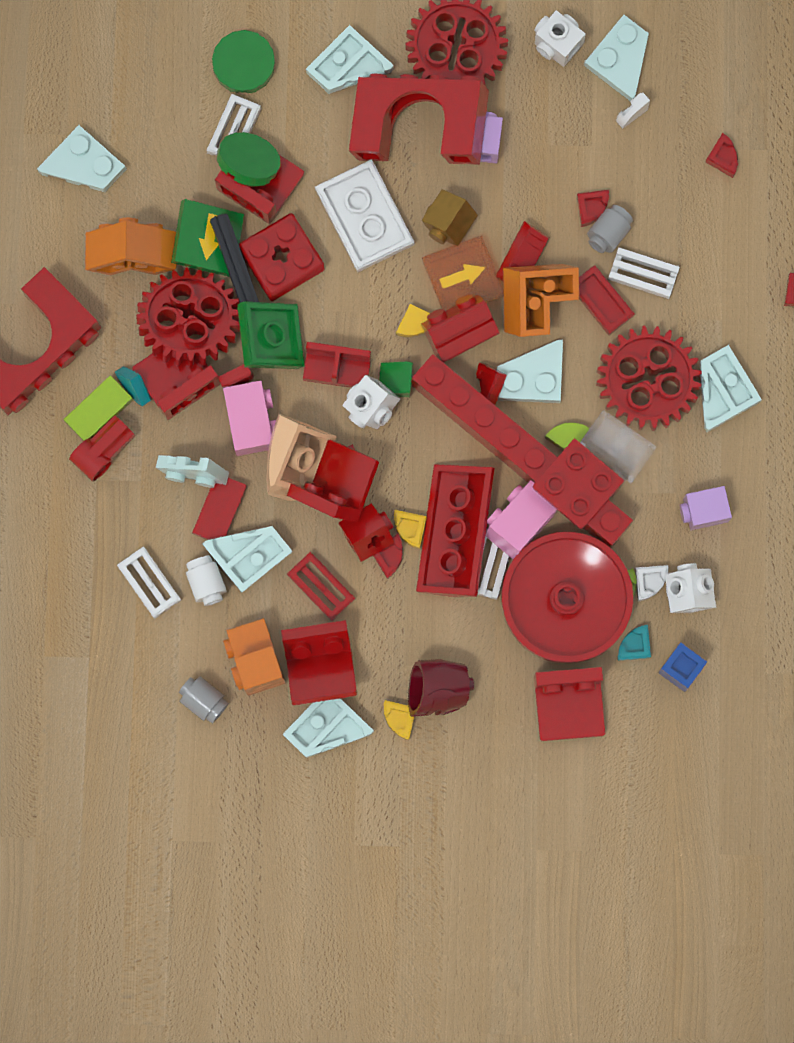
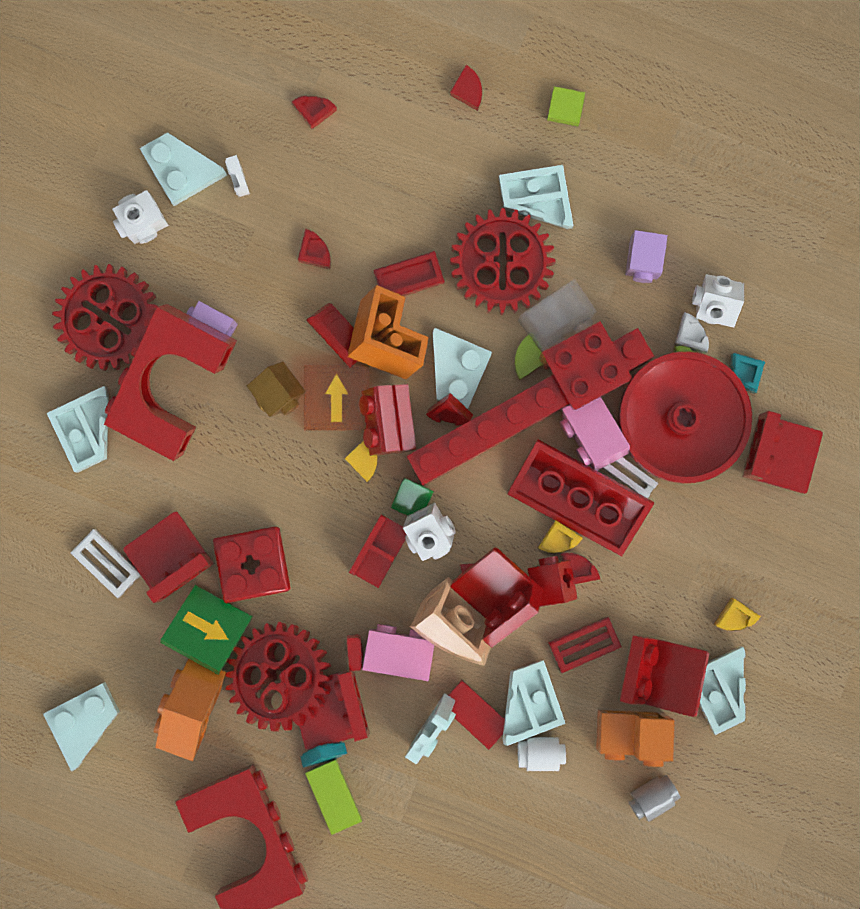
camera: 75 degrees left, 5 degrees up
red piece [69,415,135,482] -> none
white tile [117,546,181,619] -> none
black axle [210,214,259,303] -> none
green tile [212,30,275,94] -> none
green tile [217,132,280,186] -> none
green tile [237,302,305,369] -> none
white tile [315,159,414,273] -> none
dark red helmet [408,659,474,717] -> none
light grey brick [587,205,633,253] -> none
white tile [608,247,680,299] -> none
blue panel [658,642,707,692] -> none

